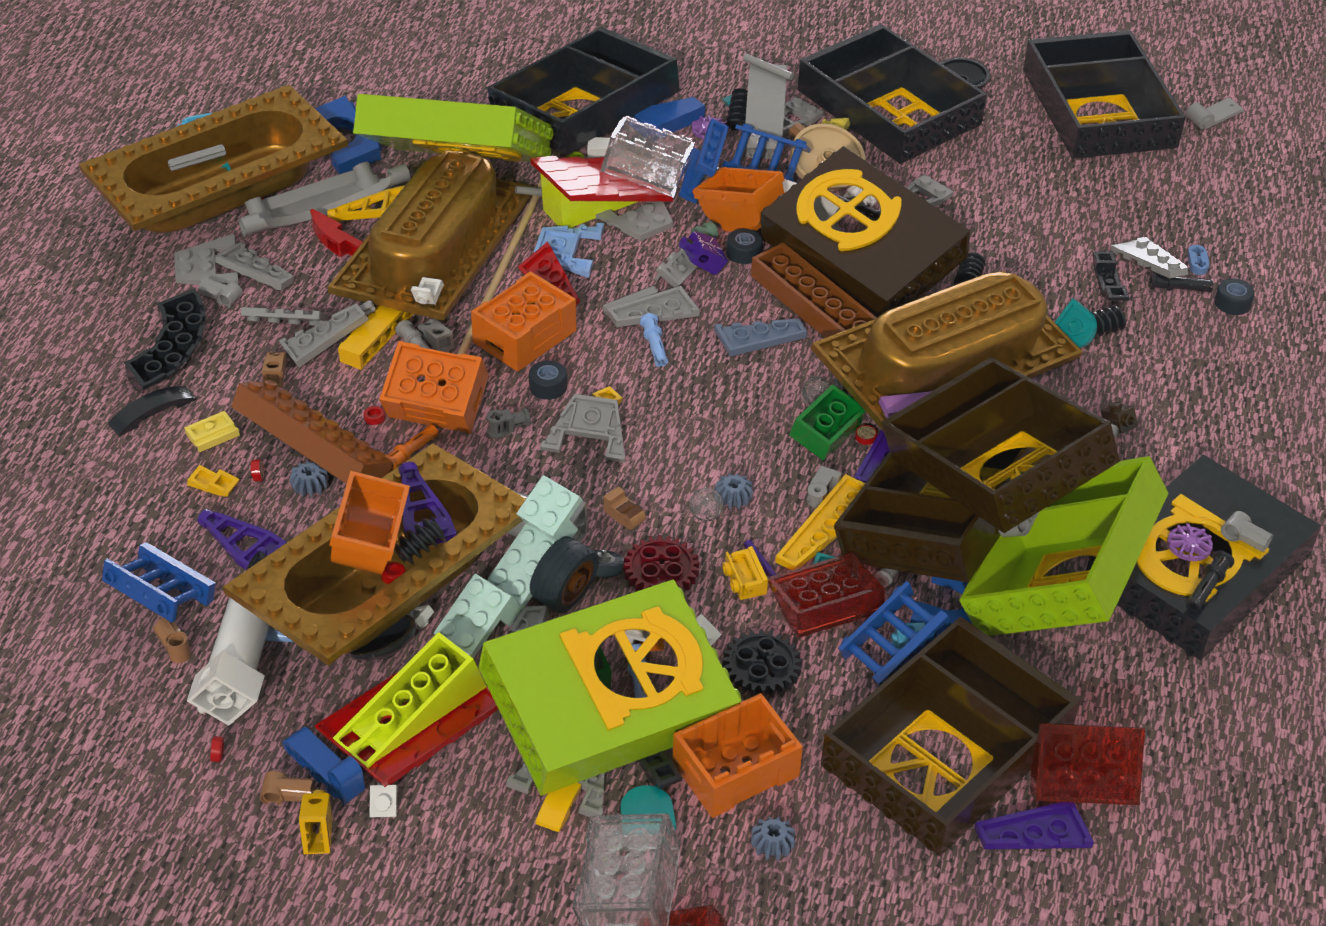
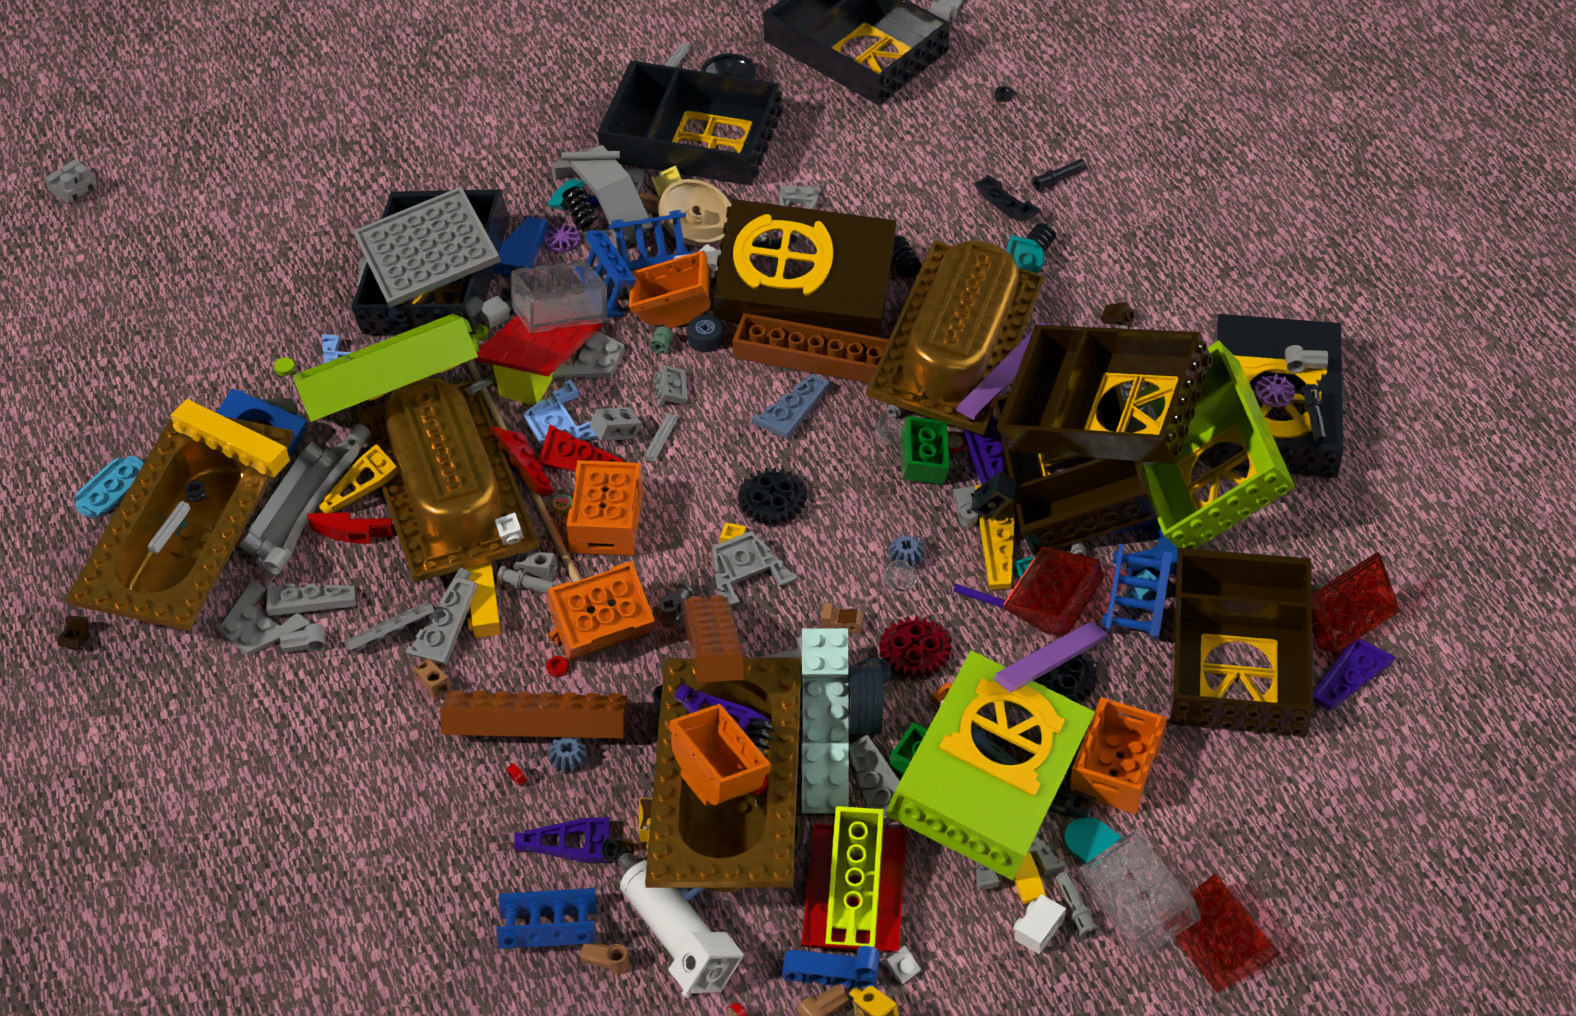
camera: 35 degrees left, 5 degrees up
black slope [108,386,197,436] -> none
black brick [124,289,206,393] -> none
light yellow plate [184,411,240,453] -> none
yellow slope [187,465,240,497] -> none
orange pin [385,424,438,472] -> none
black wheel [529,360,567,400] -> none
light grey wing [607,286,700,327] -> none
light blue pin [640,313,668,367] -> none
dark purple torso [679,231,728,275] -> none
yellow hinge [722,546,768,600] -> none
sand blue gear [751,815,795,861] -> none
light grey wing [1111,237,1188,278] -> none
medium blue beam [1187,245,1209,275] -> none
black wheel [1214,278,1255,315] -> none
none -> dark brown bracket [57,615,89,649]
none -> yellow brick [170,399,290,478]
none -> black bush [185,481,206,502]
none -> light grey plate [353,187,501,308]
none -> red wing [487,426,554,496]
none -> light grey brick [590,407,642,441]
none -> light grey axle [664,42,690,67]
none -> dark orange brick [684,595,744,683]
none -> black gear [738,467,807,526]
none -> black brick [971,471,1017,520]
none -> medium lavender tile [994,621,1108,693]
none -> black tile [995,86,1013,102]
none -> white brick [1013,894,1066,954]
none -> light grey pin [1056,872,1100,940]

